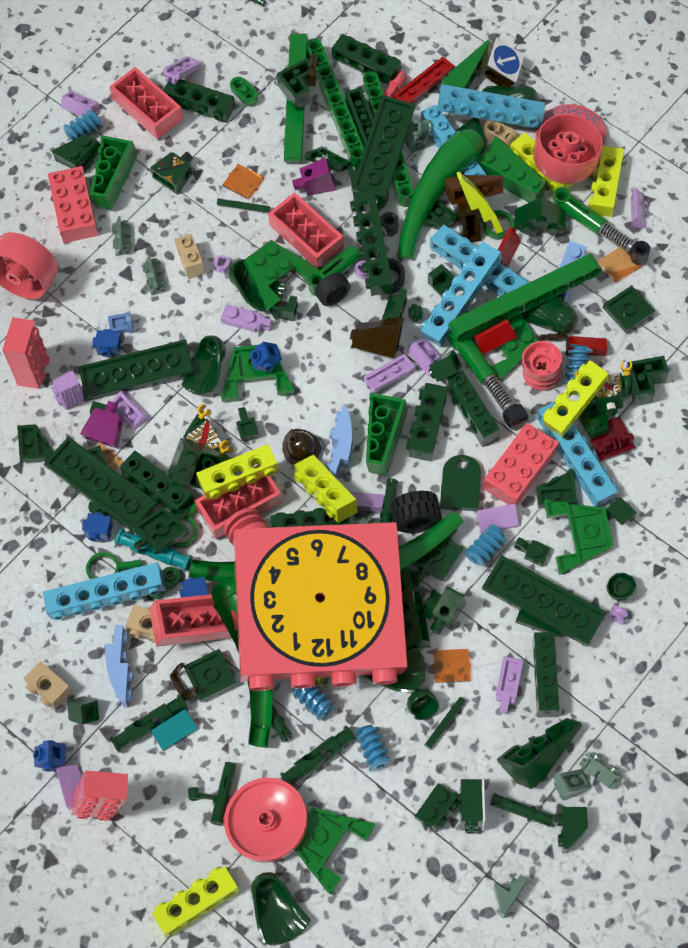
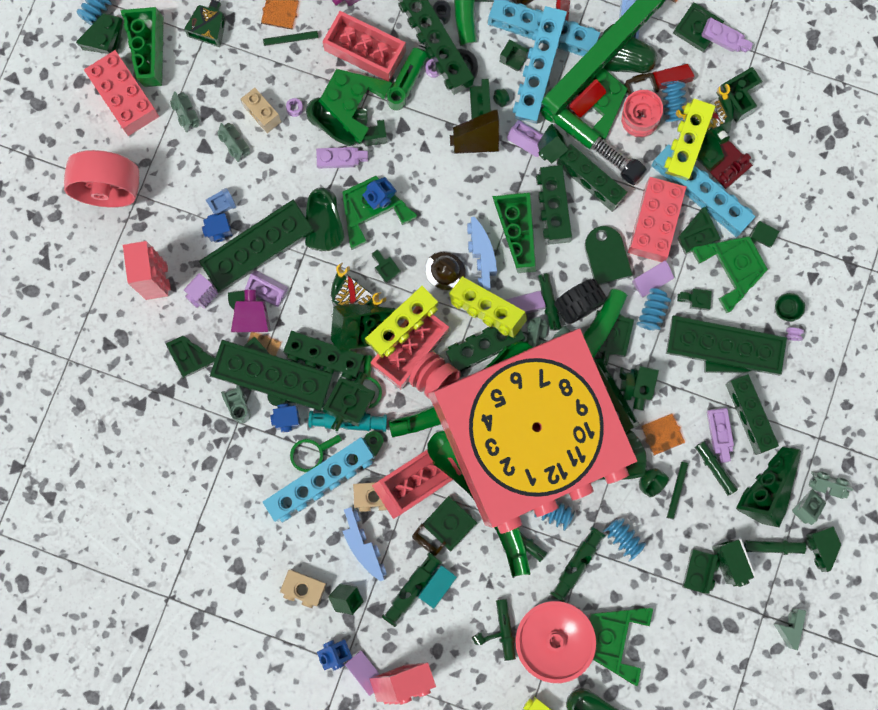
camera: 25 degrees left, 15 degrees up
blue brick [179,577,209,598] -> none
black tyre [314,272,351,306] -> none
lavender hinge [364,354,415,393] -> none
none -> sand green piece [221,385,251,423]
none -> dark green pin [694,440,738,496]
none -> lavender hinge [702,18,753,53]

